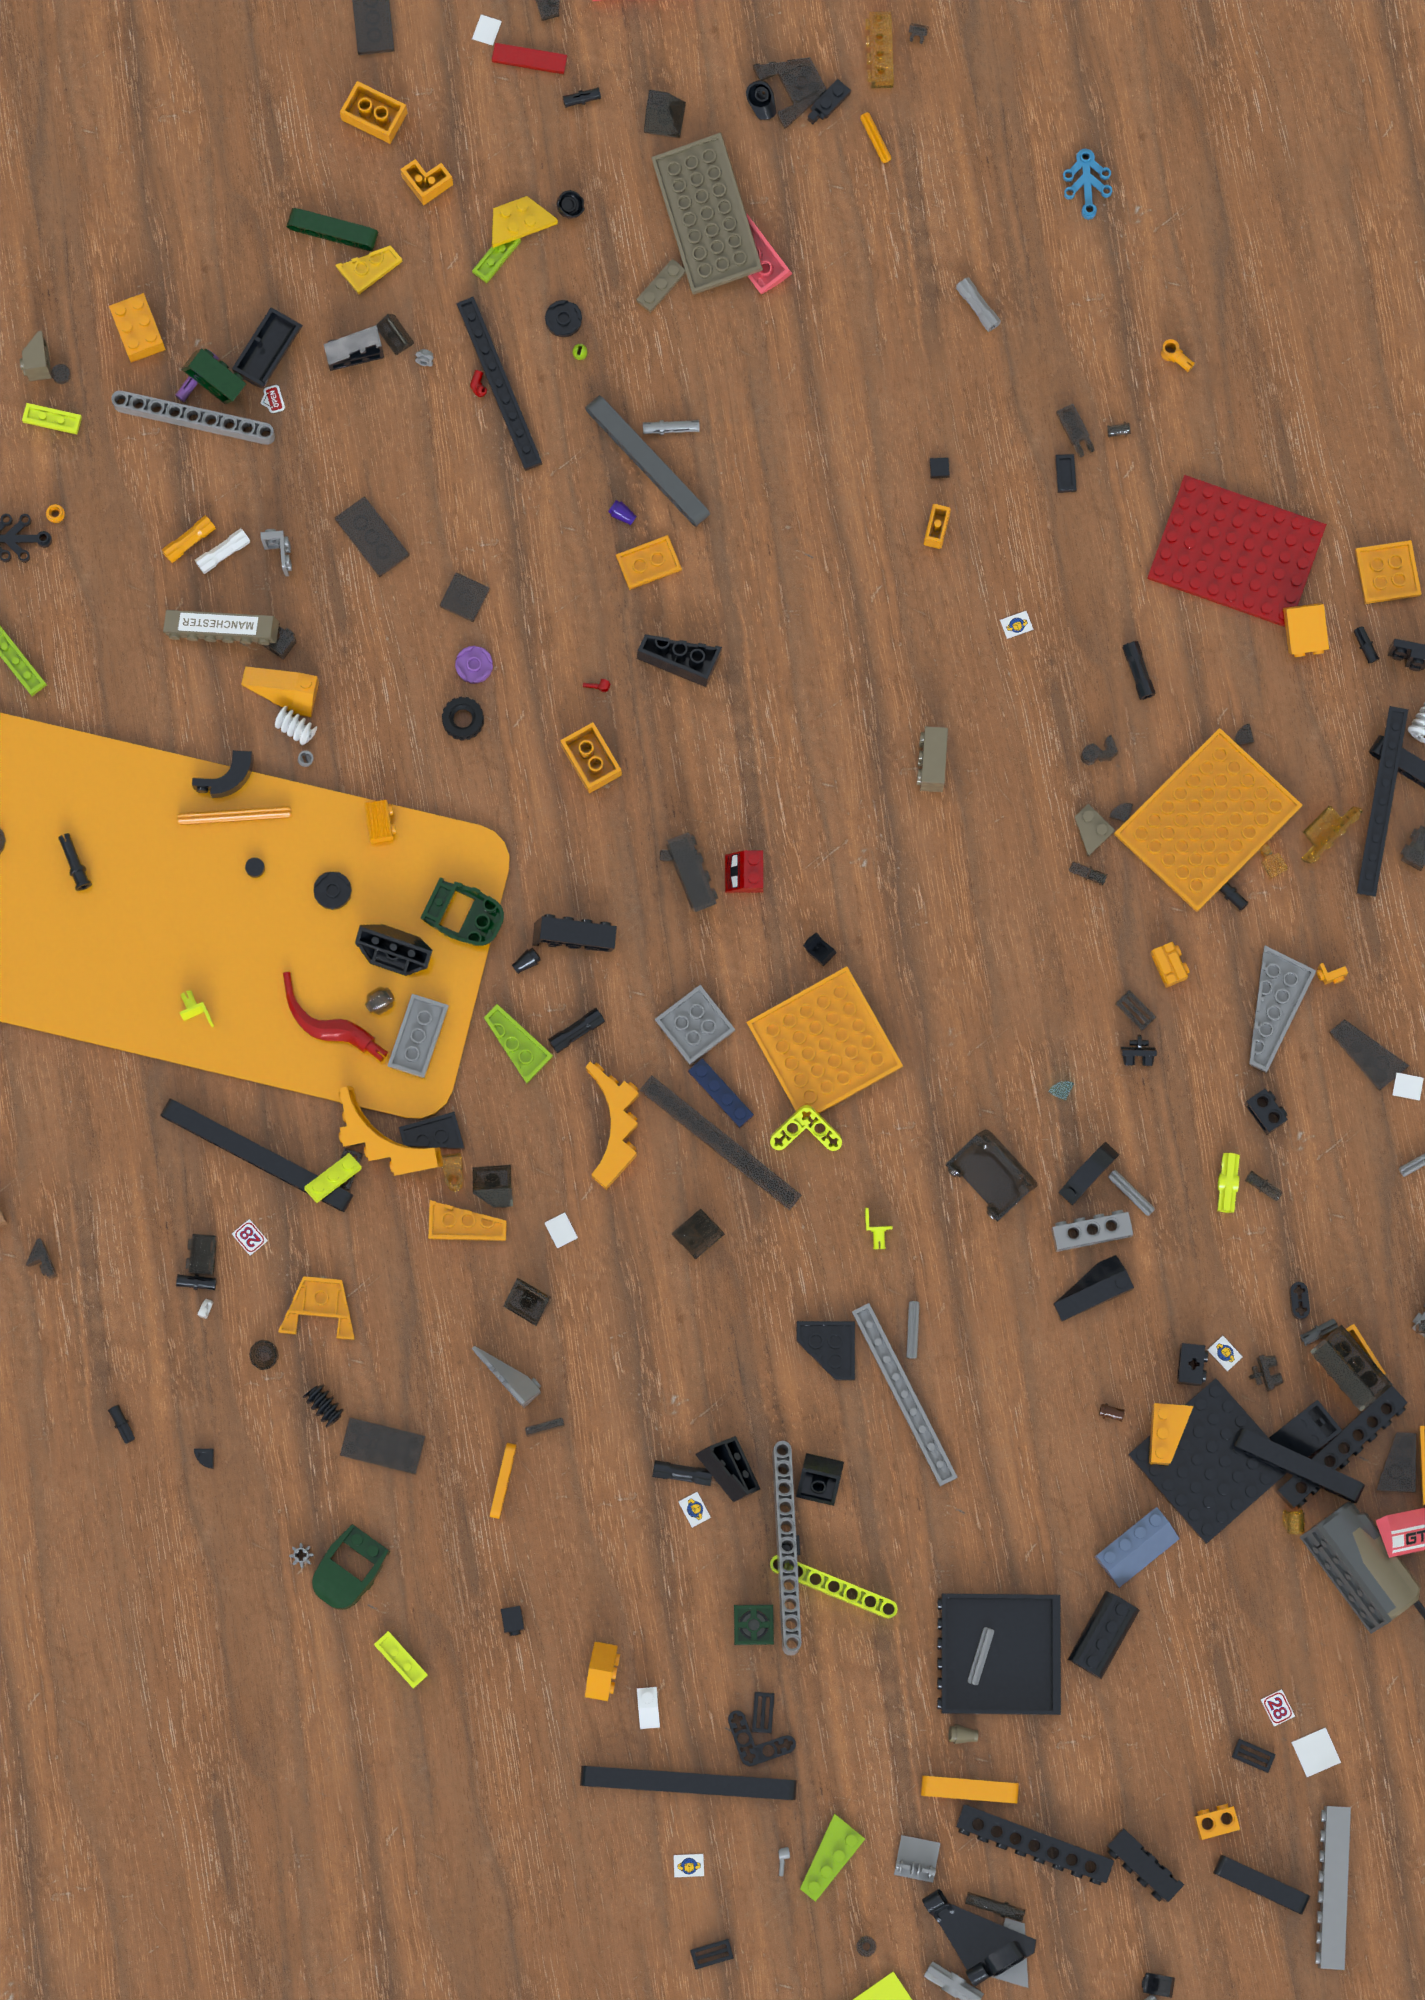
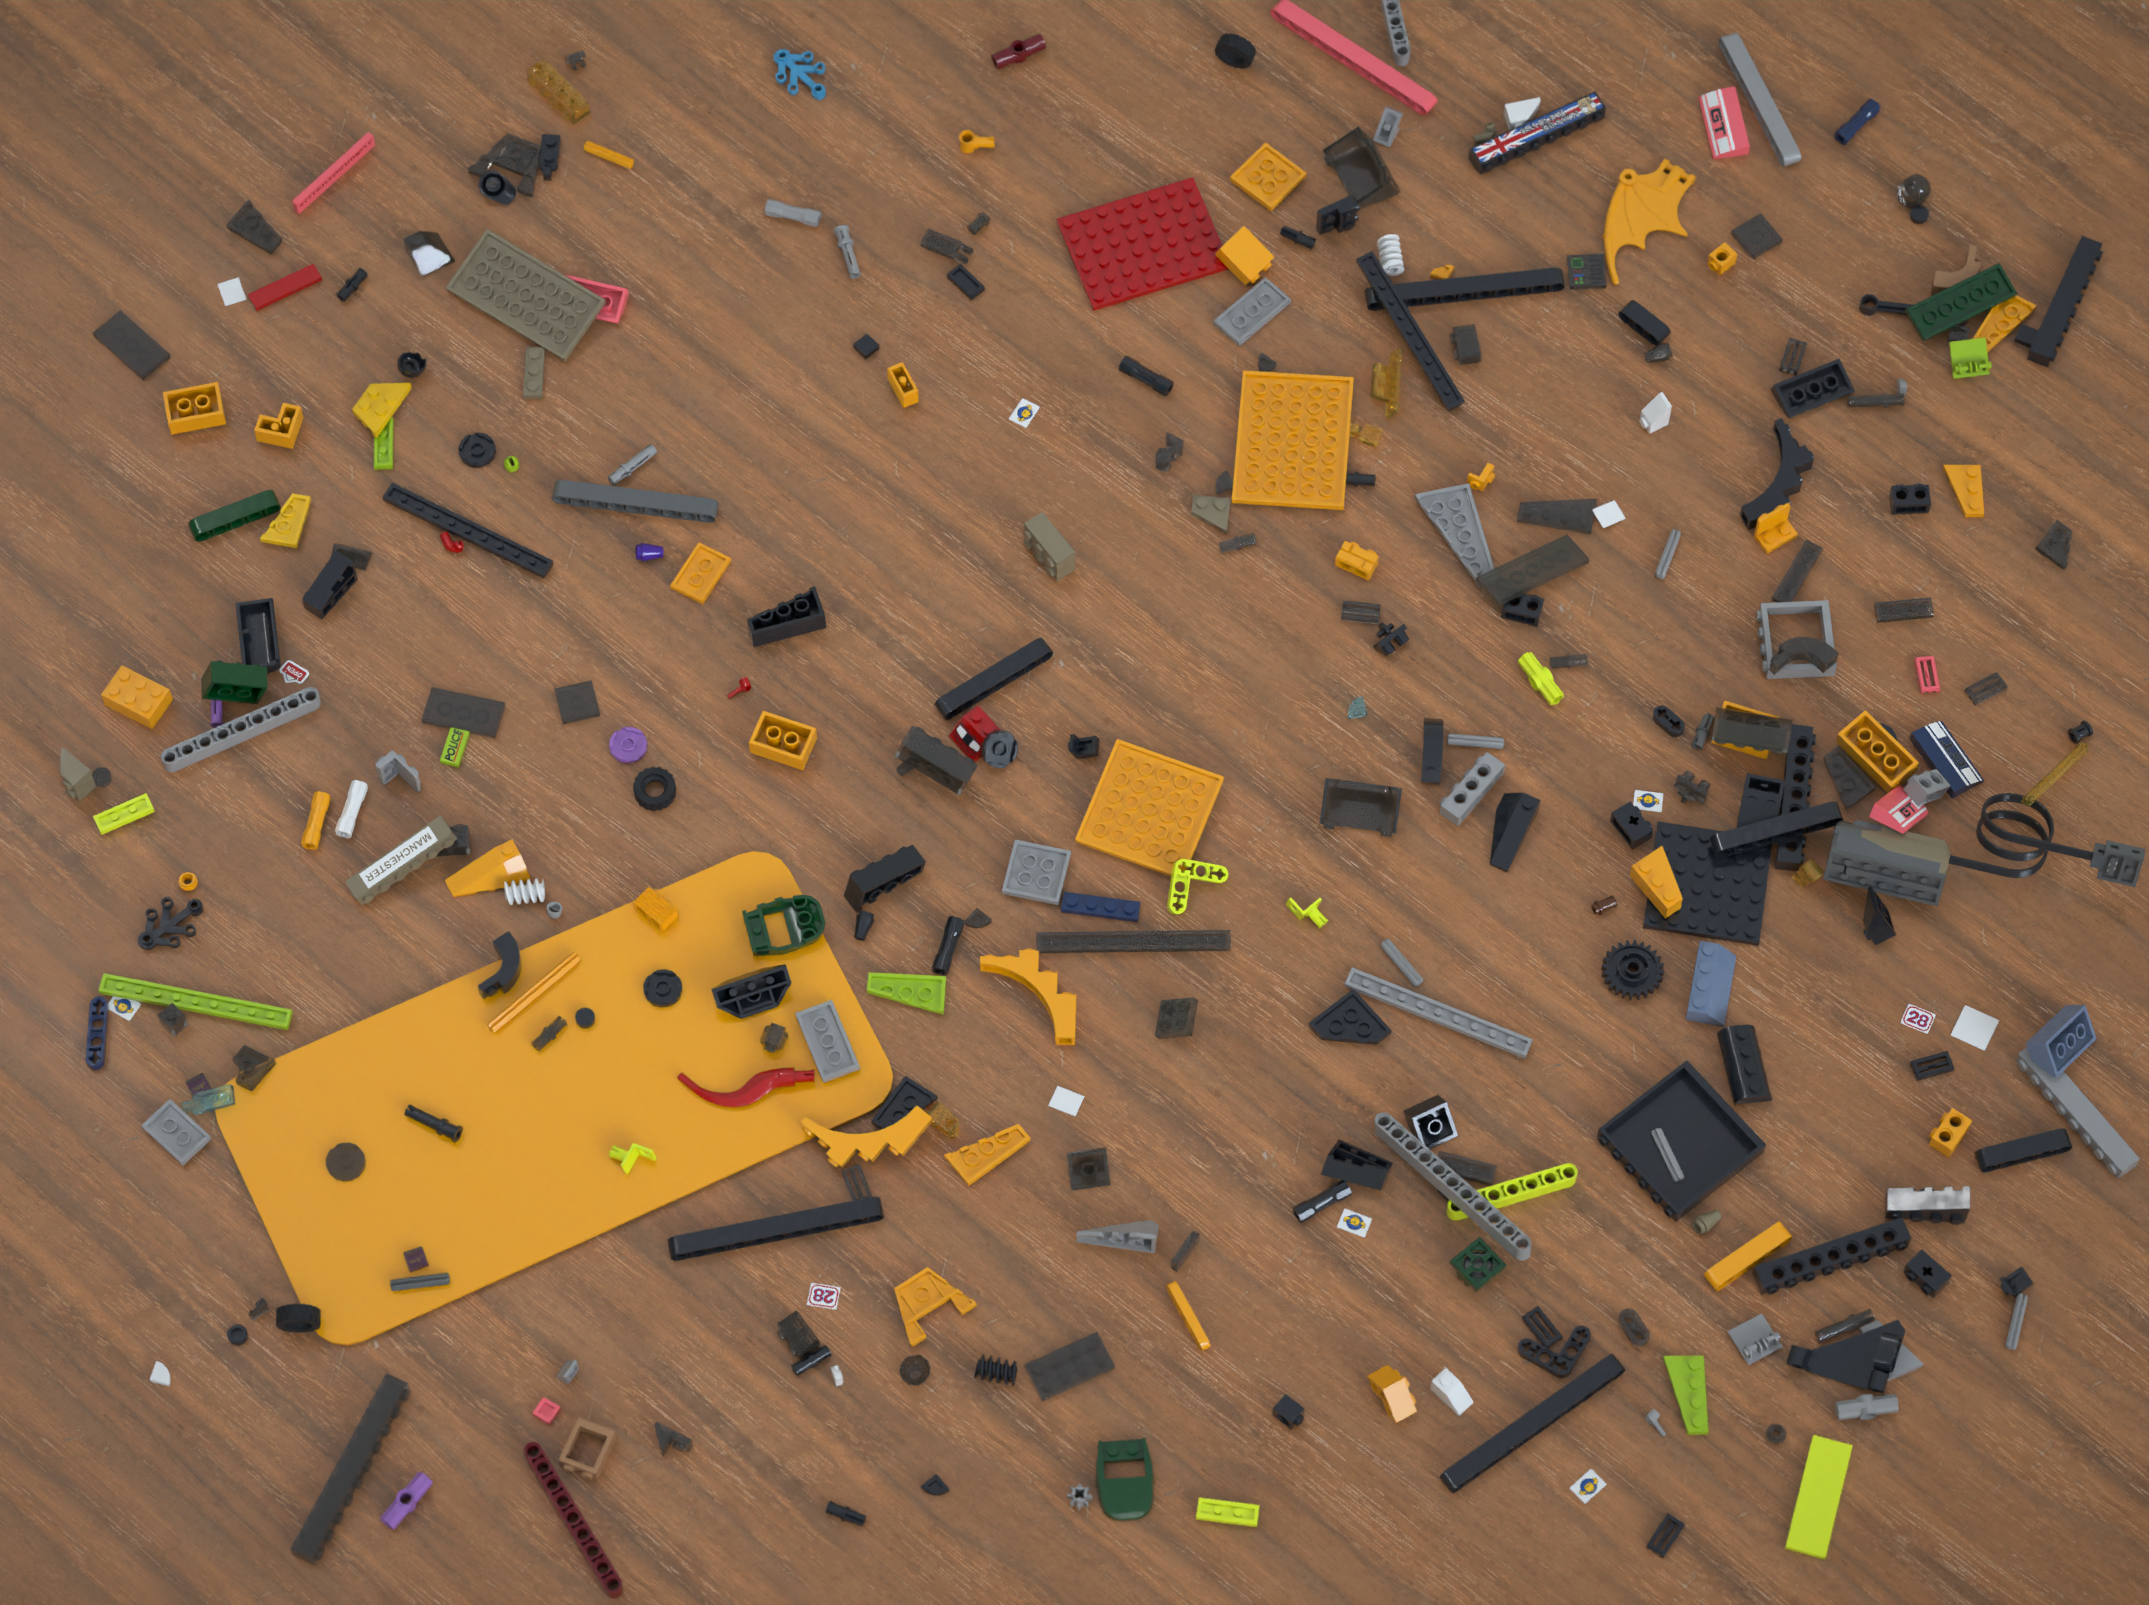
camera: 40 degrees left, 15 degrees down
neon yellow plate [304,1153,362,1203] -> none
light grey plate [415,349,434,366] -> none
clear smoke slope [472,1165,513,1208] -> none
none -> lime tile [440,727,470,767]
none -> clear smoke pin [531,1016,567,1052]
none -> light grey slope [556,1360,579,1384]
none -> light grey pin [833,225,861,279]
none -> black beam [934,638,1053,720]
none -> clear smoke tile [964,908,992,928]
none -> black tile [981,730,1018,768]
none -> dark red piece [991,34,1046,70]
none -> light grey tile [1213,277,1291,346]
none -> clear smoke plate [1438,1151,1497,1186]
none -> clear smoke tile [1476,535,1589,606]
none -> black gear [1601,940,1664,1000]
none -> clear smoke plate [1618,1309,1650,1347]
none -> black slope [1863,886,1896,946]
none -> black brick [1903,1249,1952,1298]
none -> sand blue slope [2026,1005,2097,1077]

